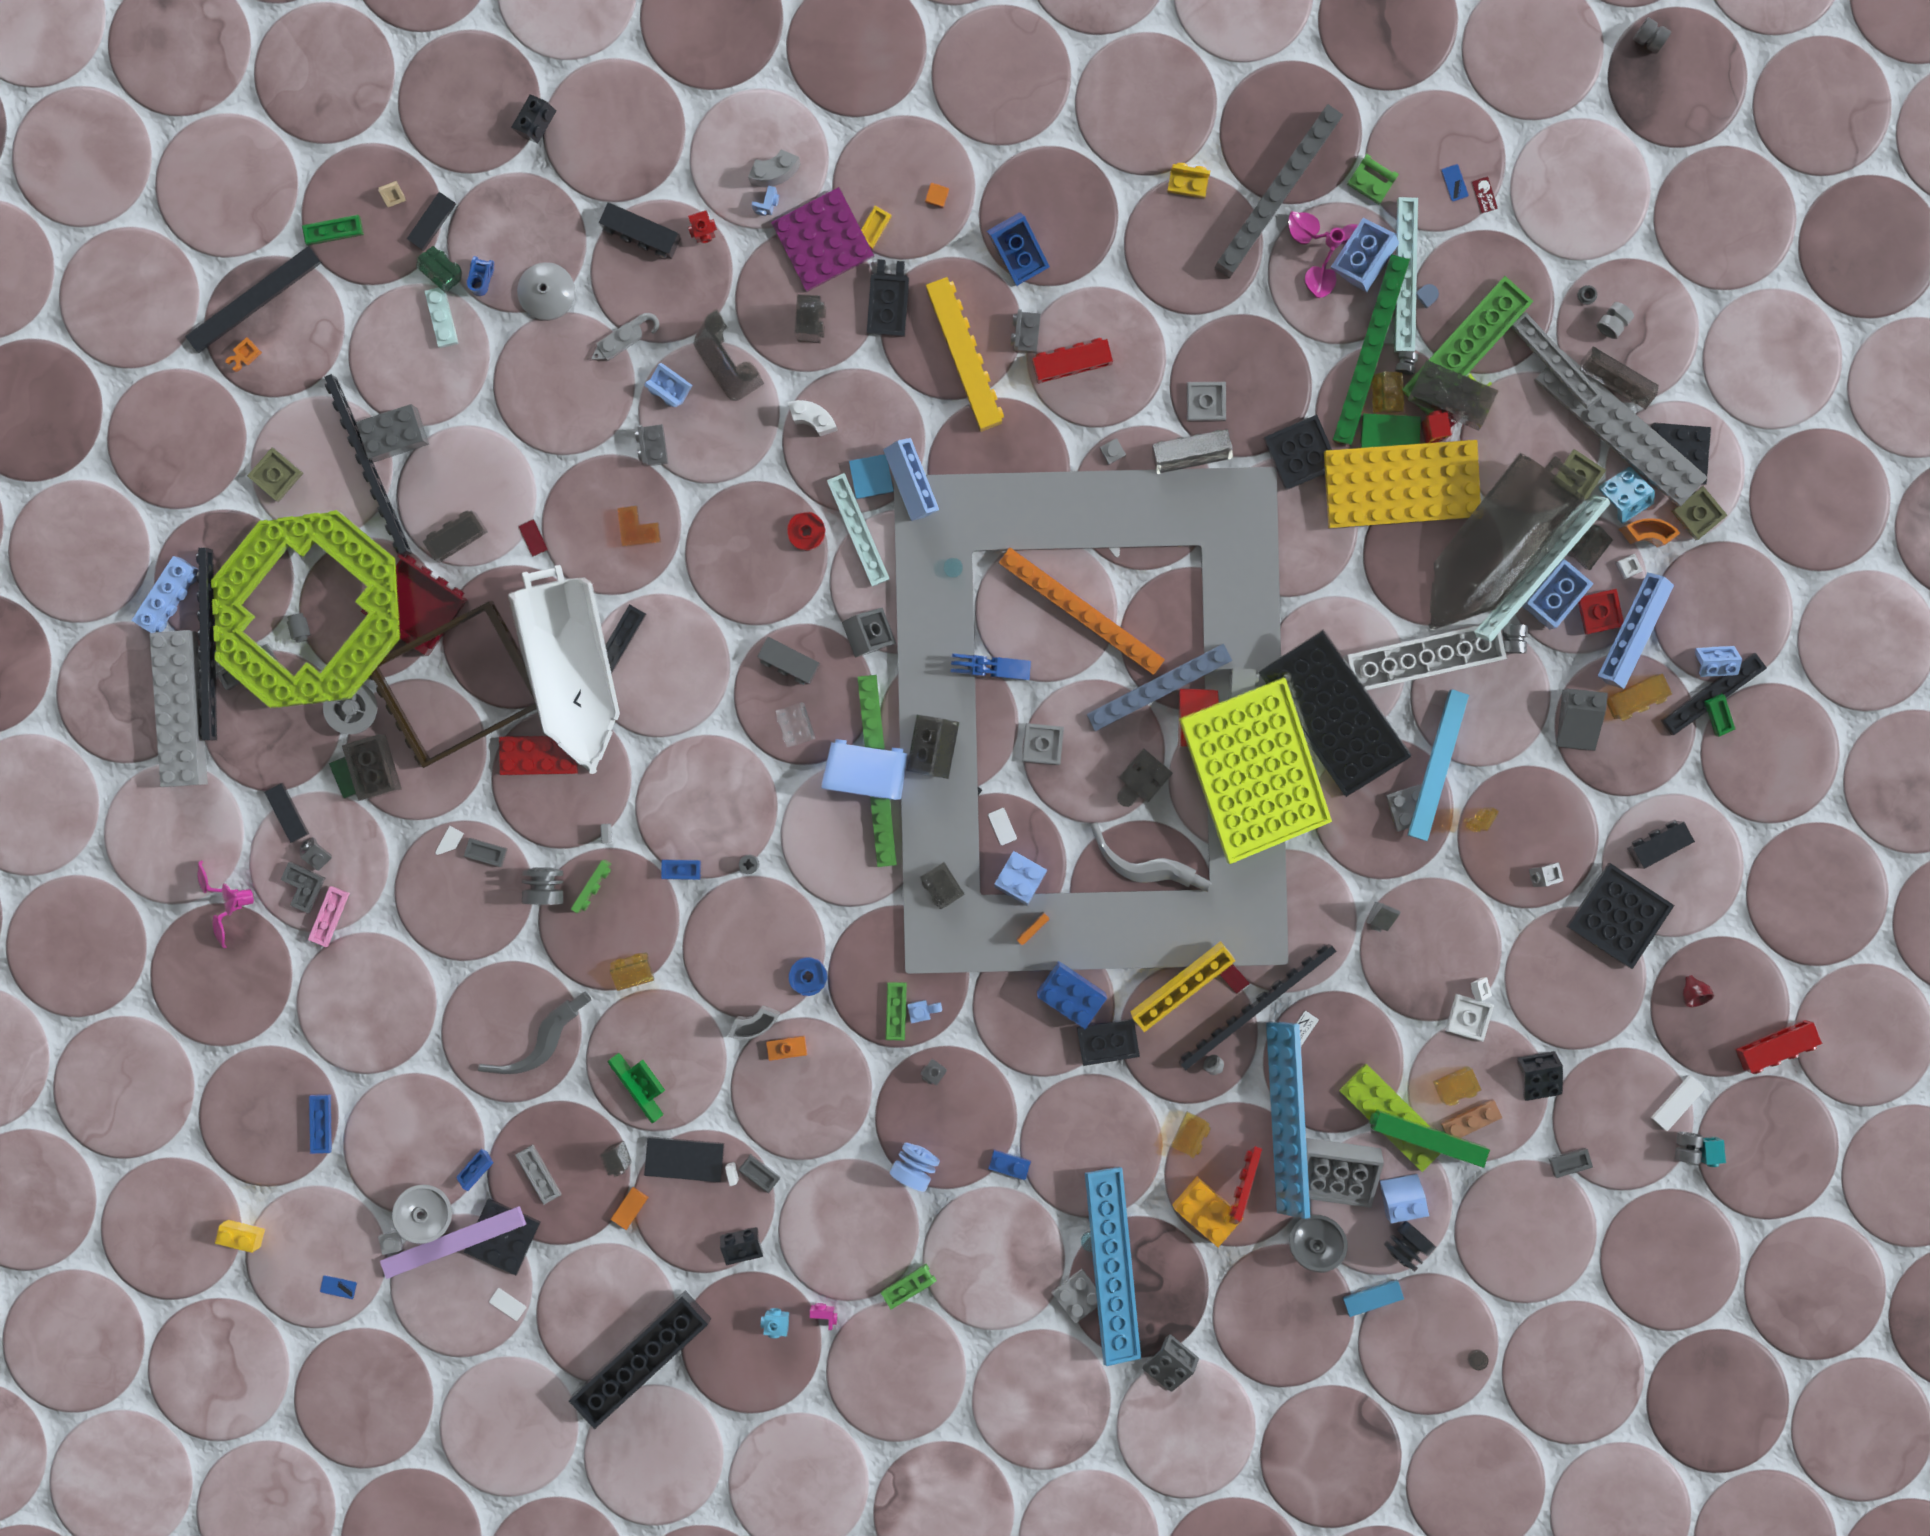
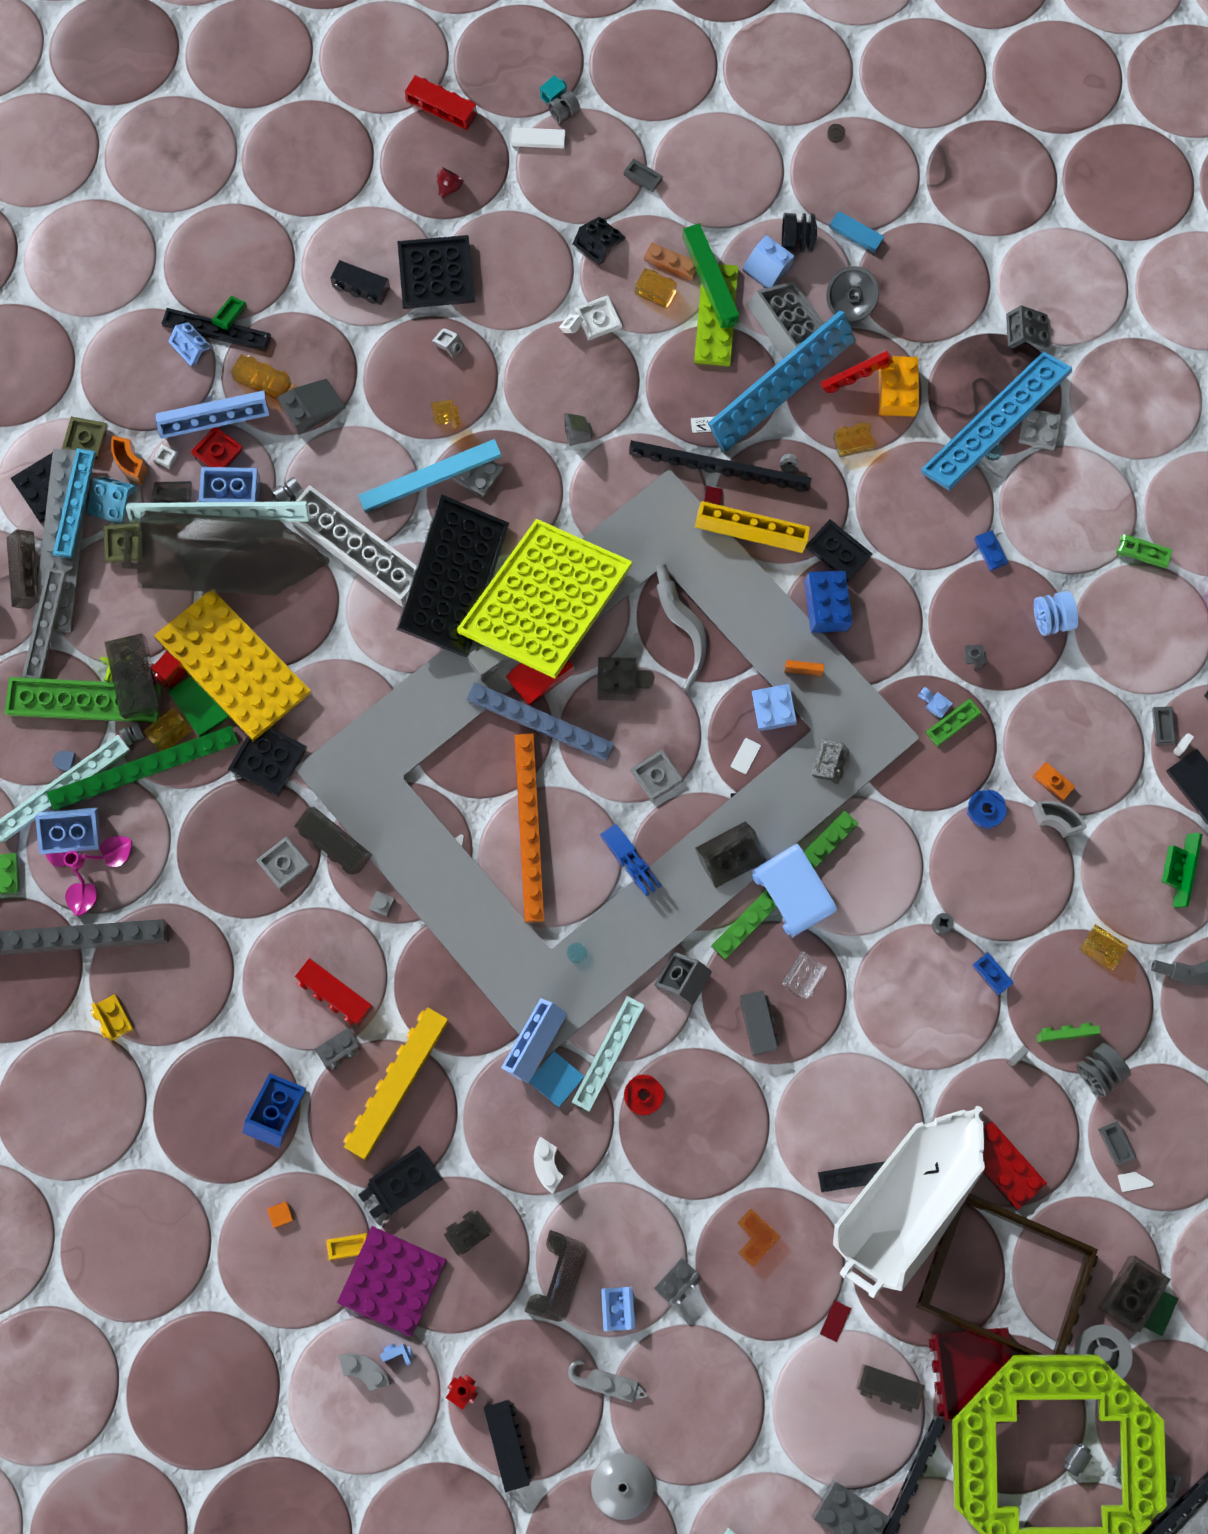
camera: 135 degrees left, 15 degrees down
none -> medium azure tile [53,448,96,559]

